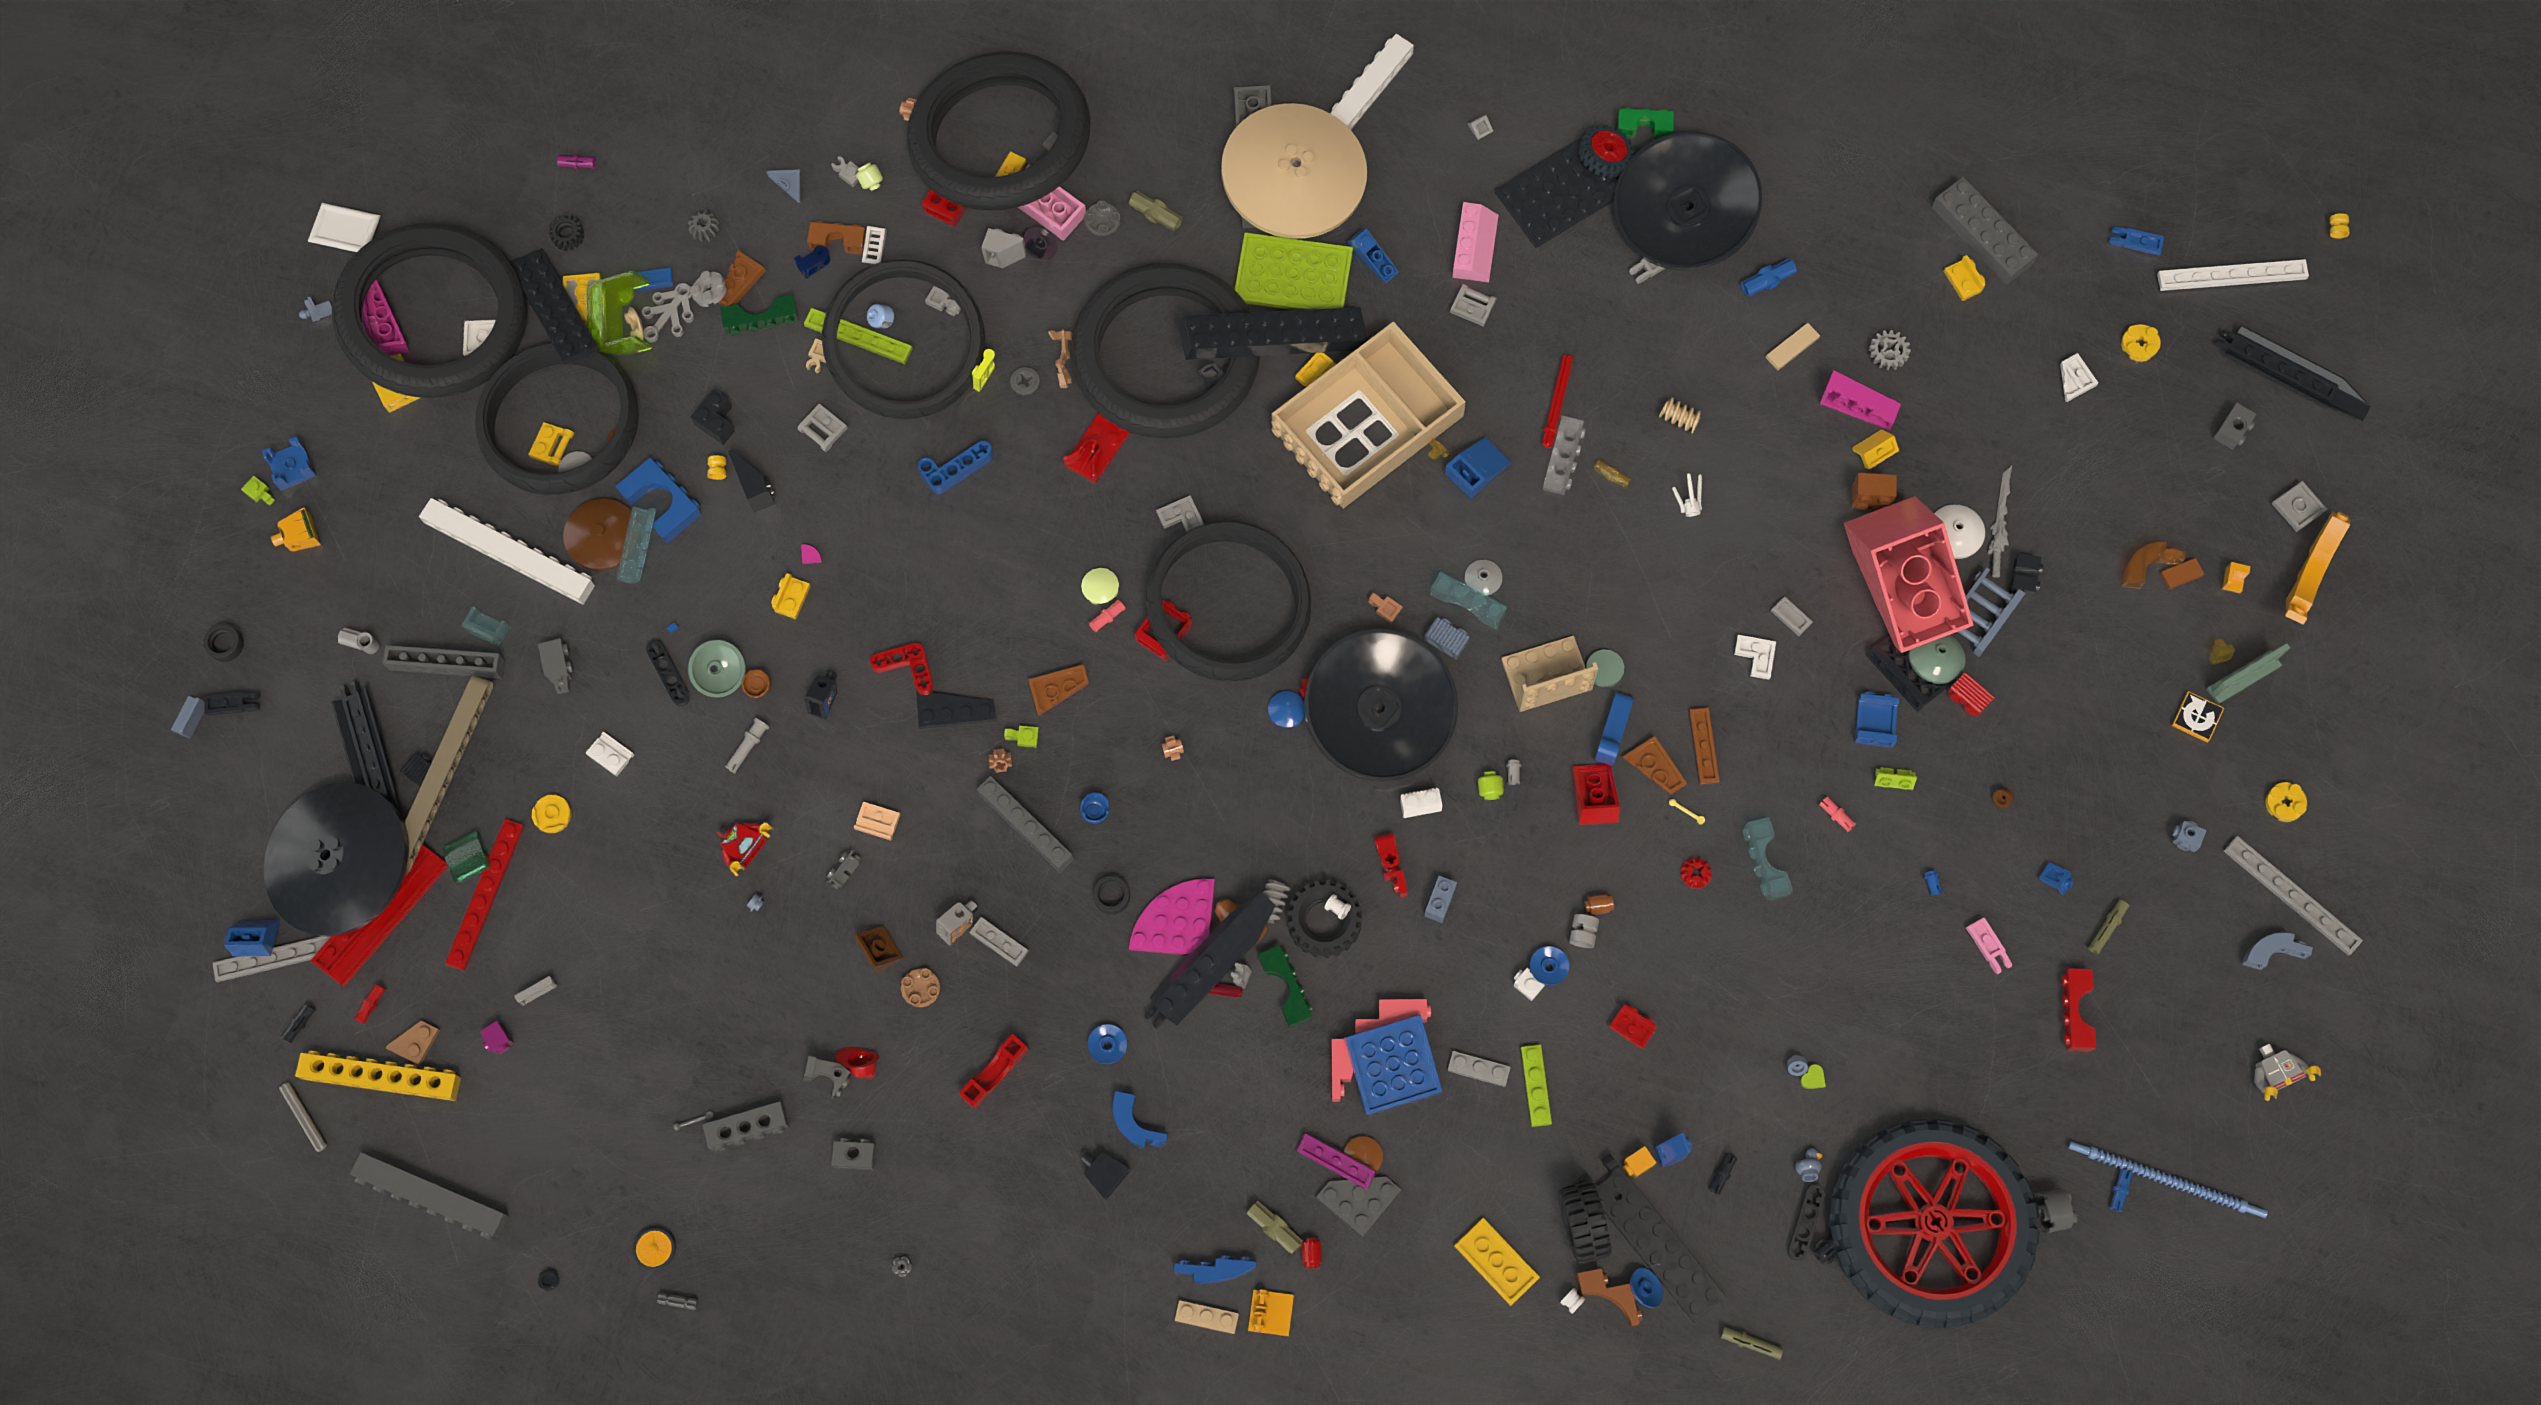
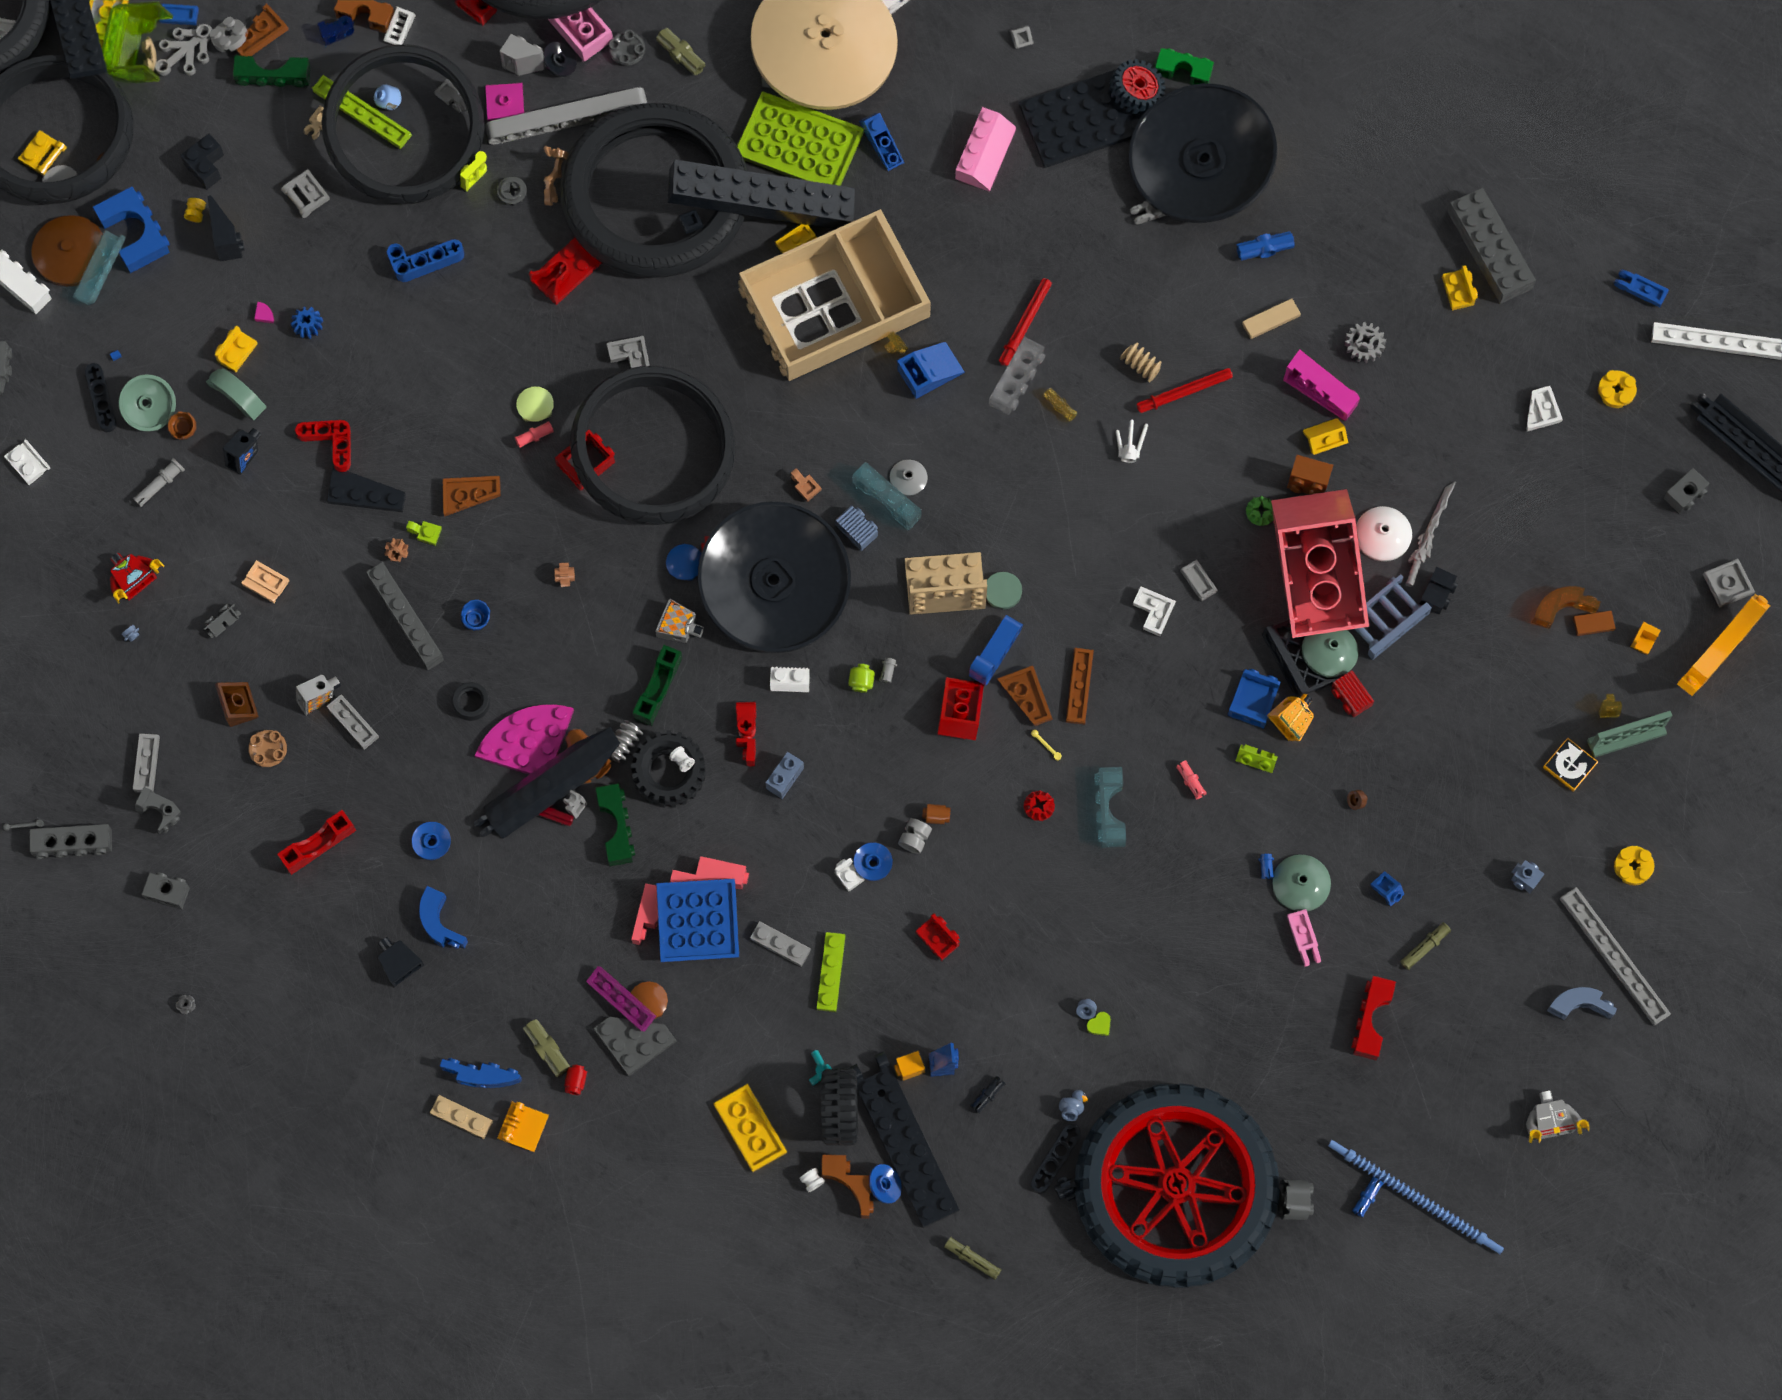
camera: 10 degrees right, 0 degrees up
red piece [835,1047,880,1078] -> none
light grey plate [1450,284,1497,327] -> none
none -> light grey plate [133,734,160,793]
none -> sand green arch [206,368,266,420]
none -> blue gear [291,306,323,339]
none -> light grey beam [485,87,647,145]
none -> dark pink plate [486,83,524,122]
none -> dark green arch [633,645,683,726]
none -> torso [656,599,704,643]
none -> teal piece [809,1050,832,1086]
none -> red axle [1137,368,1233,413]
none -> bright green gear [1246,496,1274,526]
none -> light orange torso [1267,694,1314,741]
none -> sand green dish [1272,854,1331,912]

